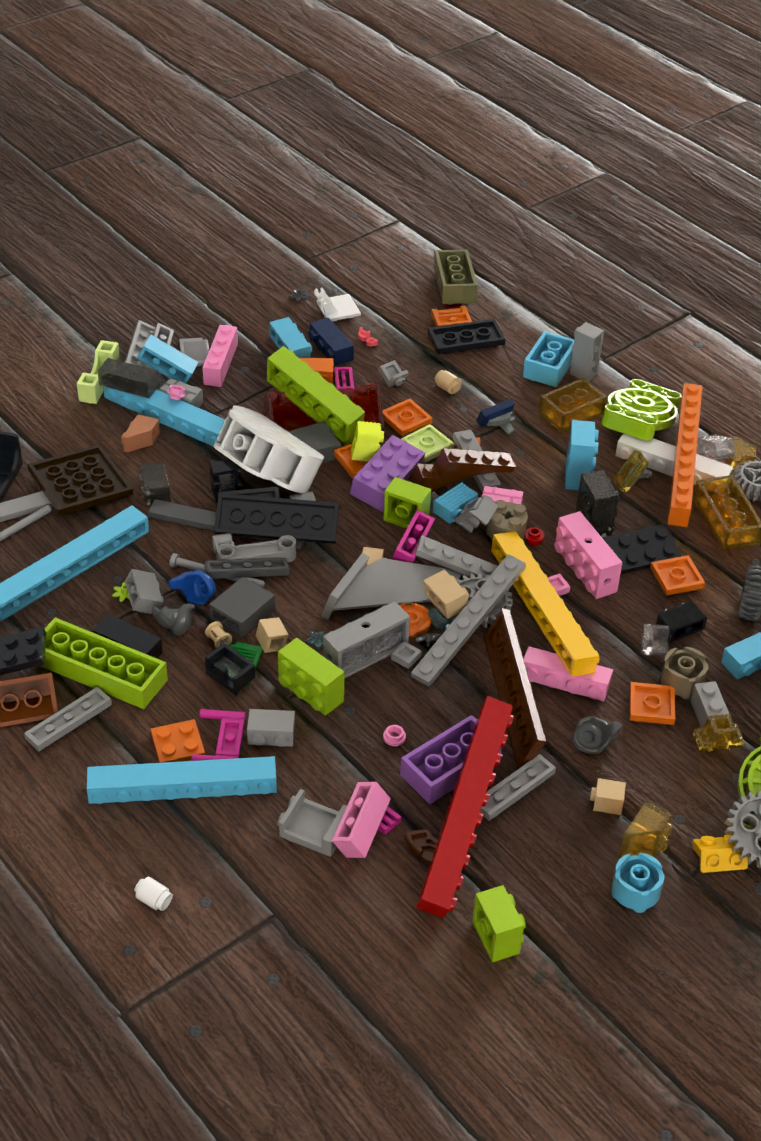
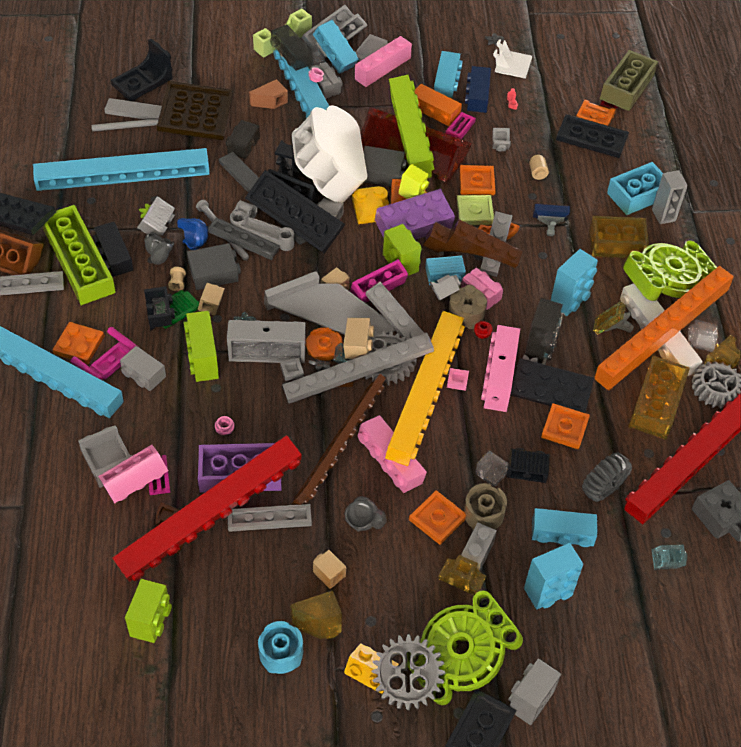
camera: 35 degrees right, 10 degrees up
none -> yellow slope [352,186,389,224]

